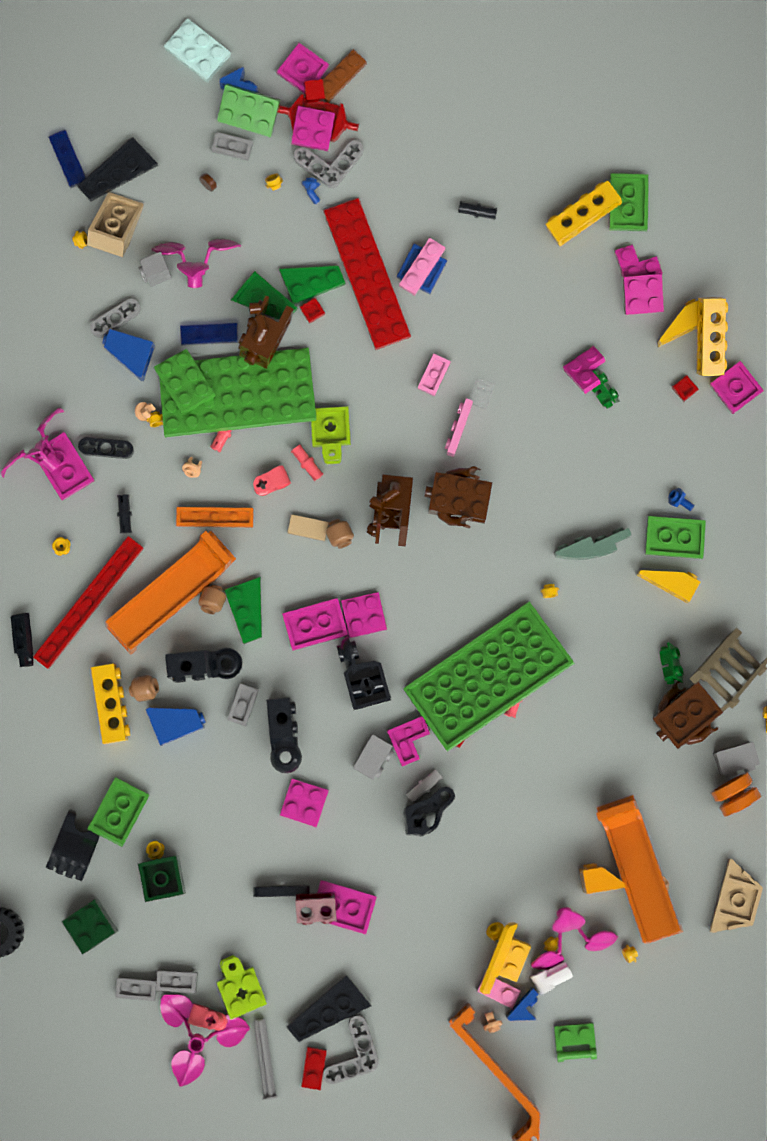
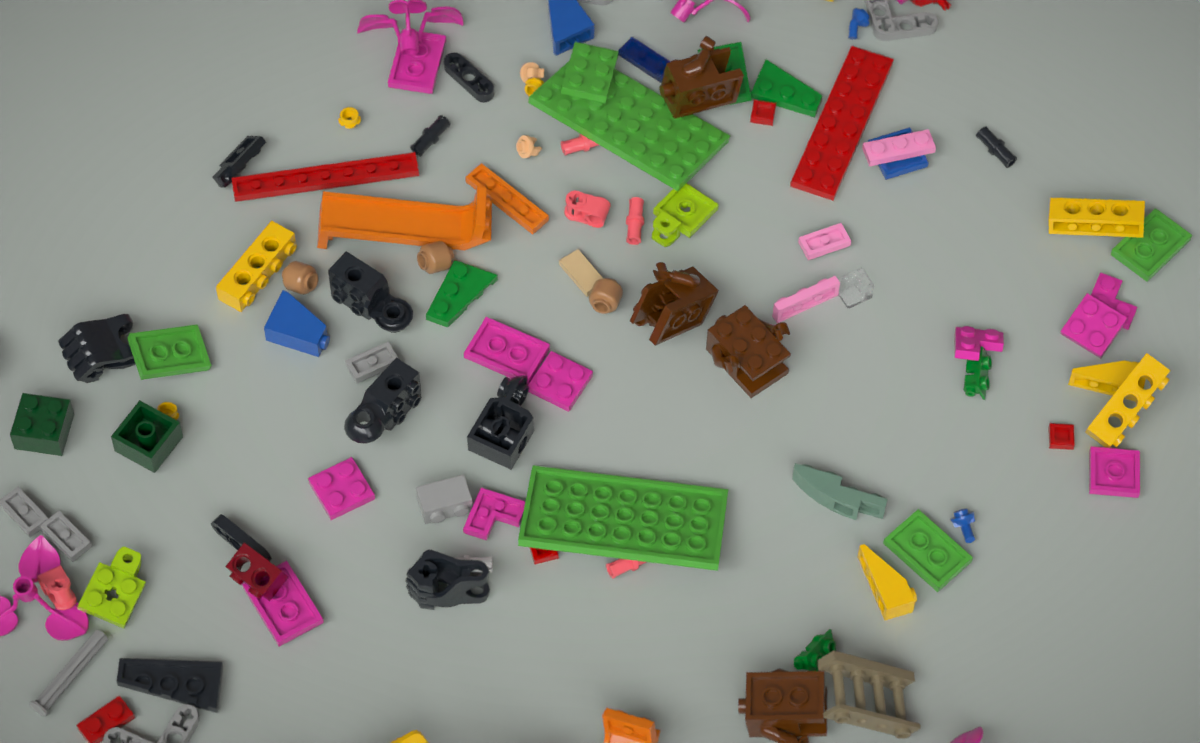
camera: 40 degrees right, 25 degrees down
yellow plate [541,584,559,598] -> none

